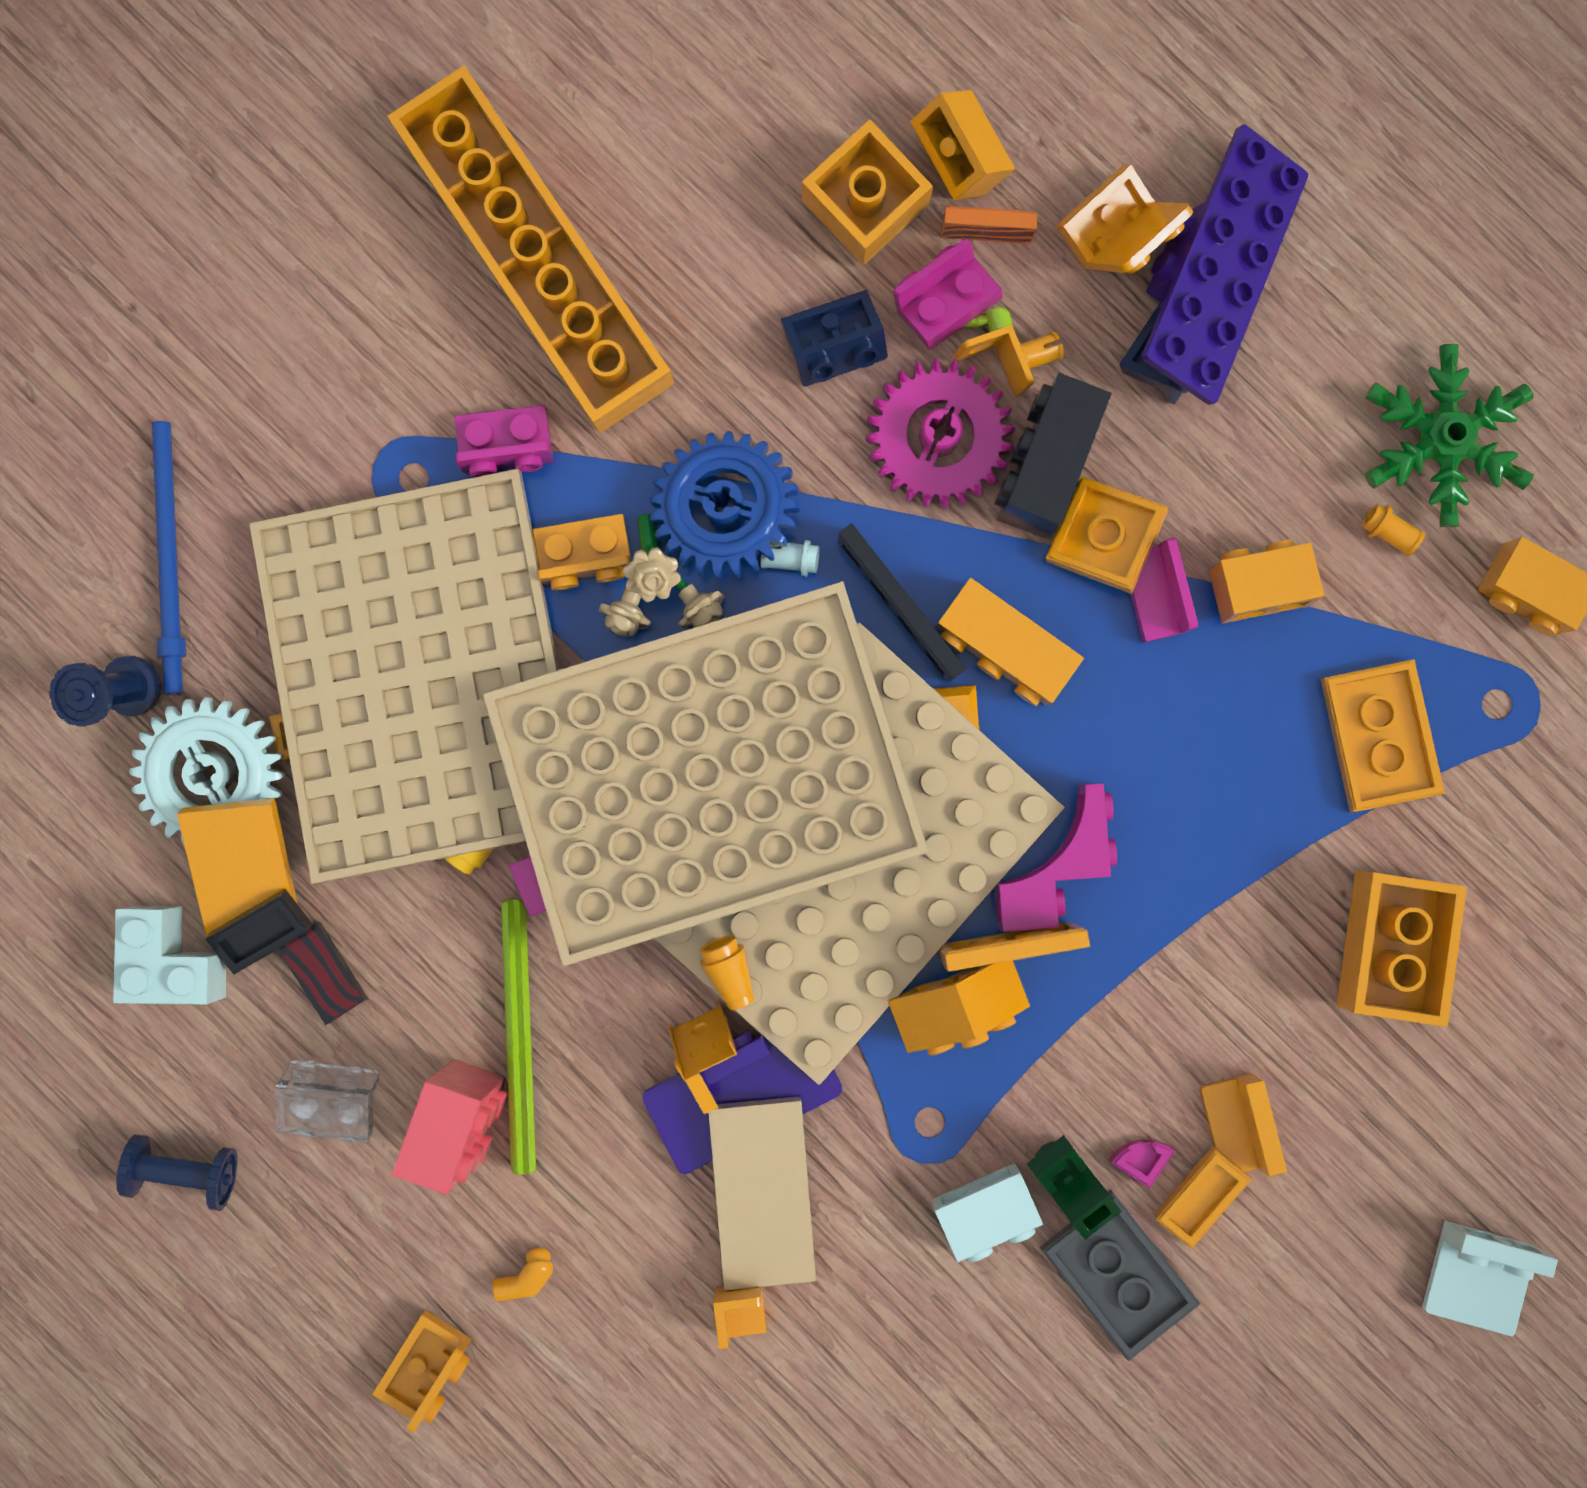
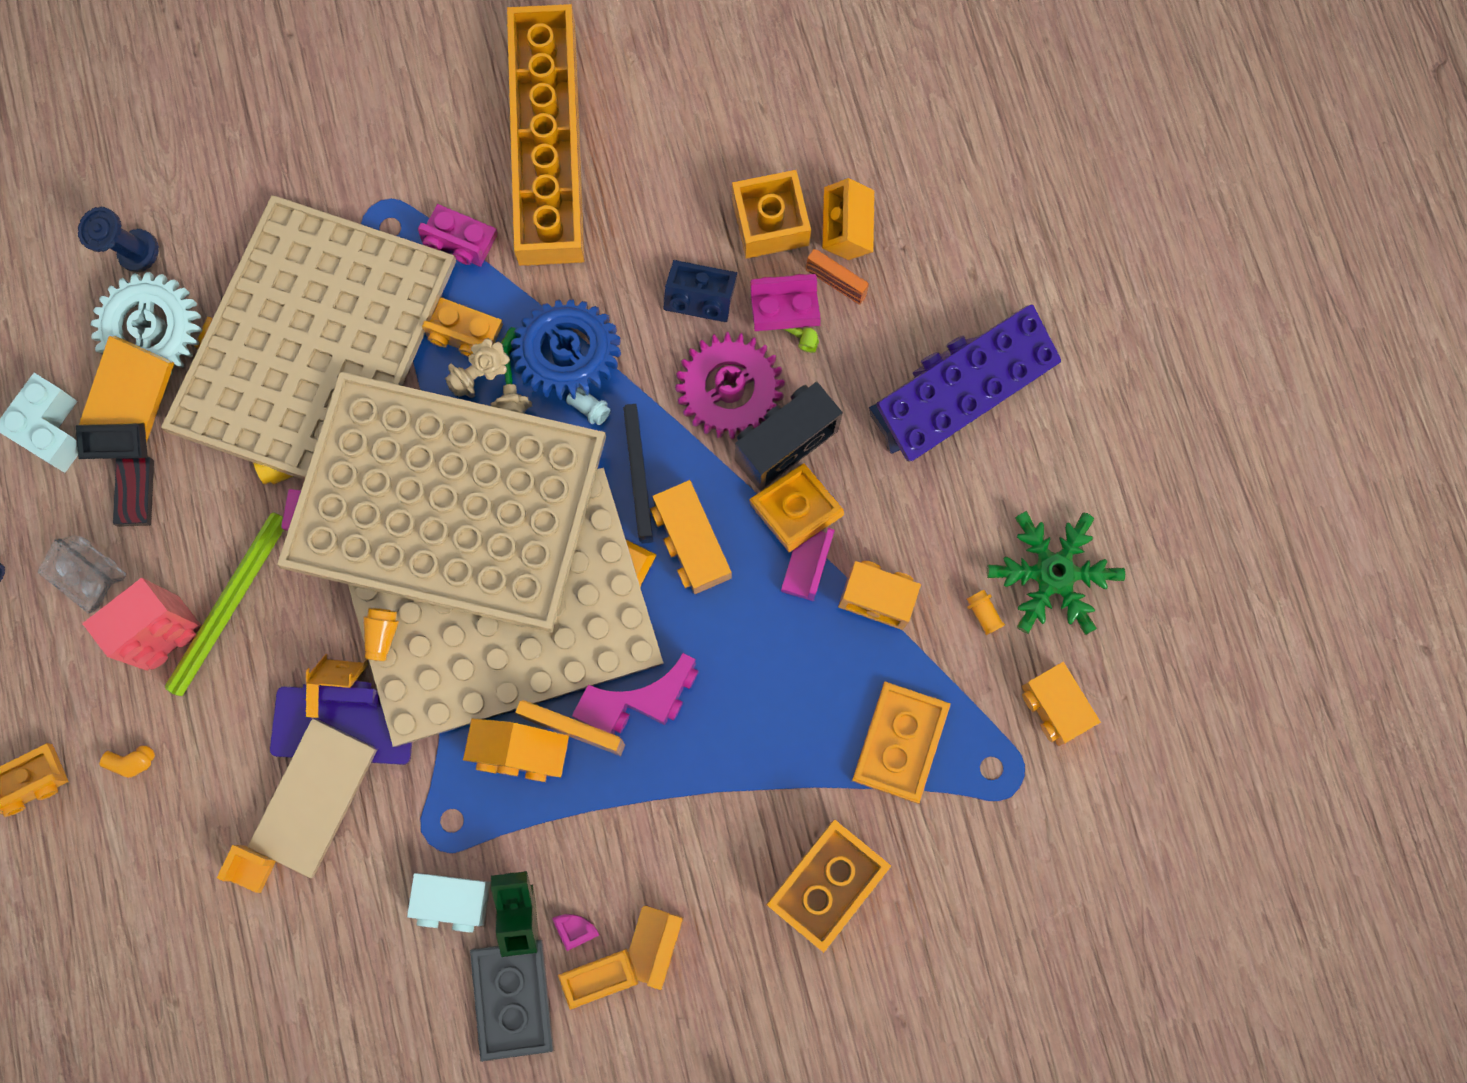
camera: 25 degrees right, 10 degrees down
blue bar [152,421,186,694] -> none
light orange bracket [954,325,1064,397] -> none
light orange bracket [1056,165,1193,274] -> none

